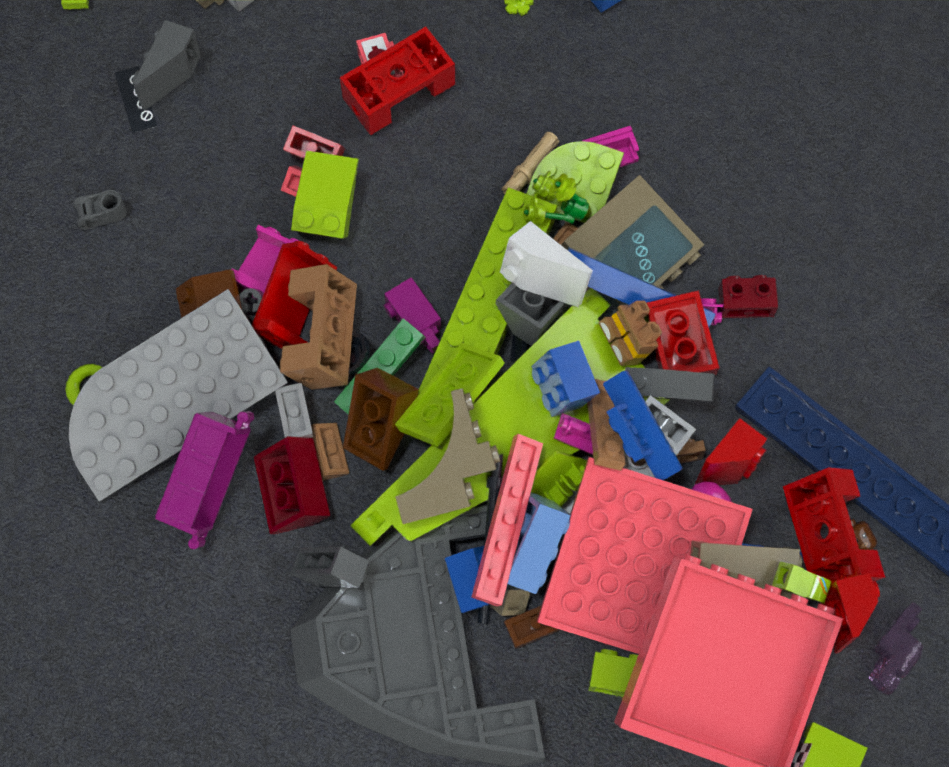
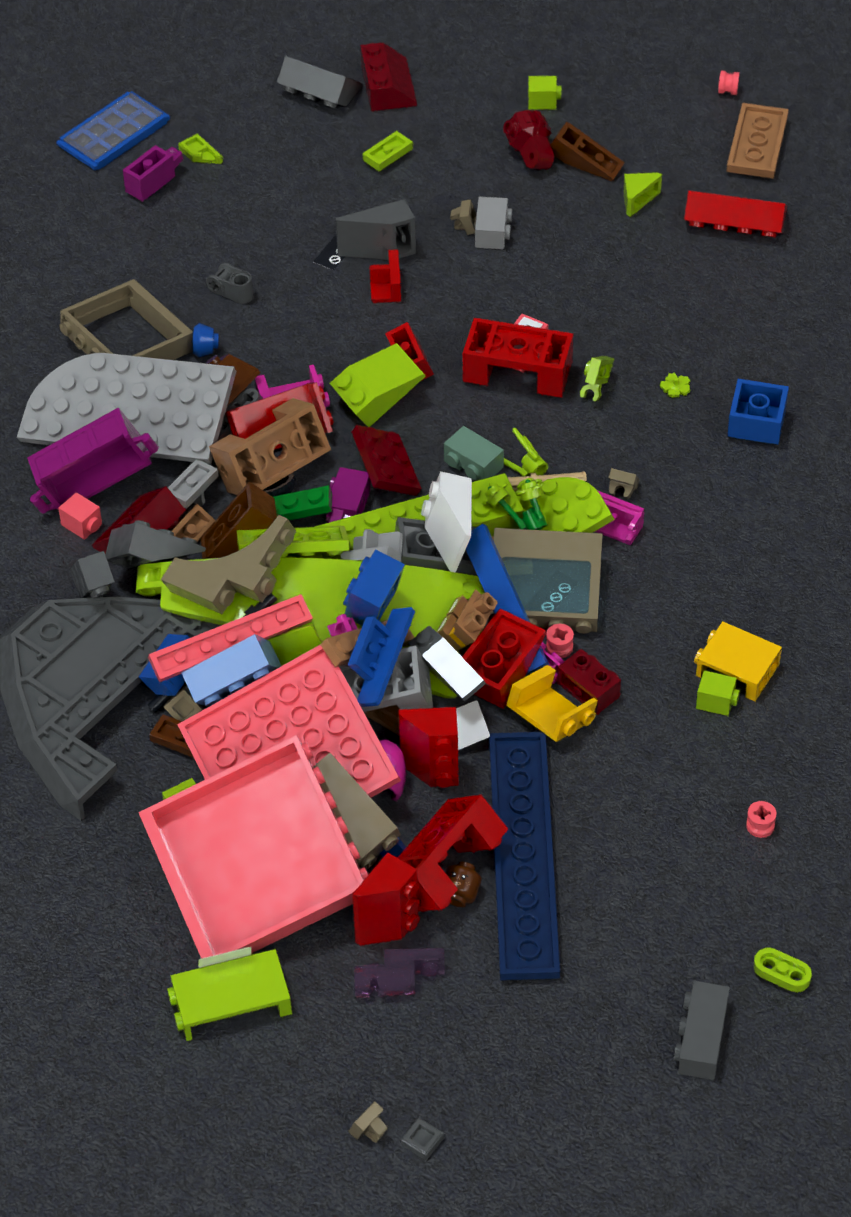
camera: 50 degrees right, 20 degrees down
lime leg [772,562,832,604] -> none
none -> coral brick [58,492,102,540]
none -> dark tan window [59,279,193,360]
none -> dark grey slope [105,520,206,568]
none -> blue cone [193,323,219,358]
none -> light grey panel [341,529,403,562]
none -> dark red plate [351,425,422,496]
none -> red panel [369,249,401,303]
none -> sand green brick [444,426,504,481]
none -> white sticker [456,700,490,750]
none -> lime plant [504,428,548,476]
none -> yellow panel [506,665,598,742]
none -> coral wheel [546,624,574,658]
none -> lime plate [580,356,614,402]
none -> dark tan tile [609,468,640,499]
none -> yellow panel [694,621,782,702]
none -> lime brick [696,670,740,716]

